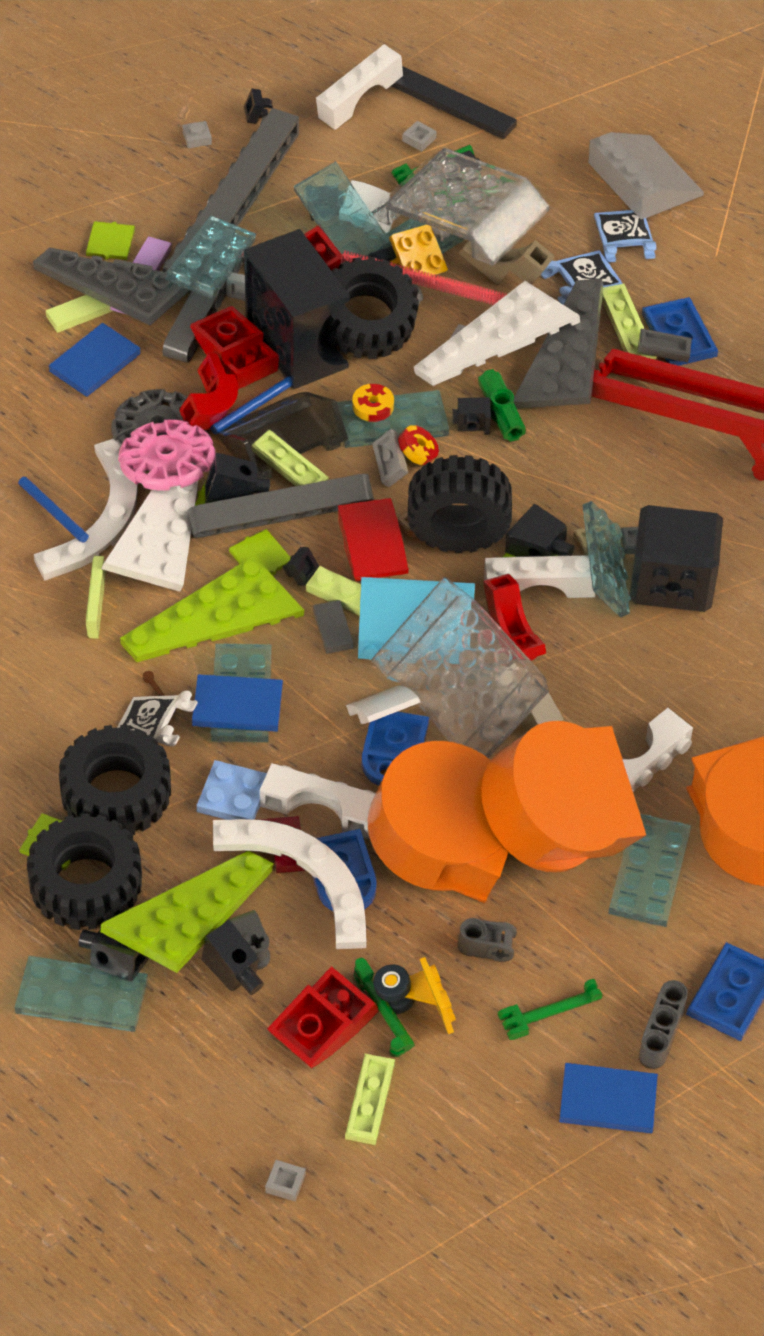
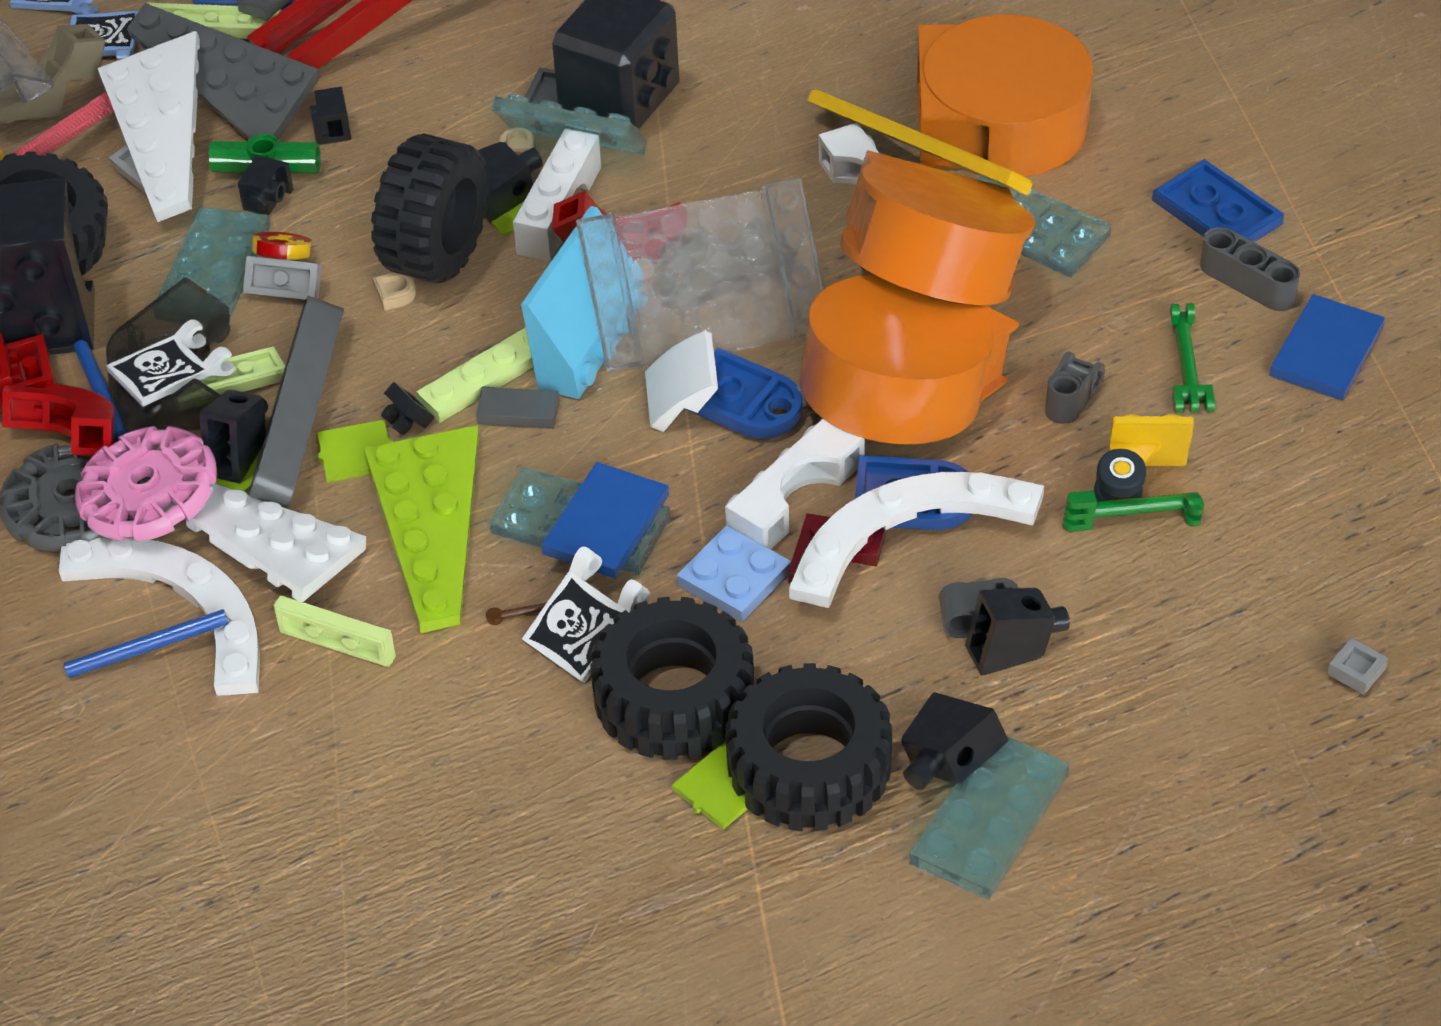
camera: 65 degrees left, 5 degrees down
lime wing [100,851,274,973] -> none
red slope [267,966,379,1069] -> none
red slope [338,498,409,582] -> none
yellowish green tile [345,1054,395,1145] -> none
yellow piece [352,384,394,422] -> none
none -> flag [106,319,235,407]
none -> black brick [310,86,352,145]
none -> yellow tile [807,89,1033,196]

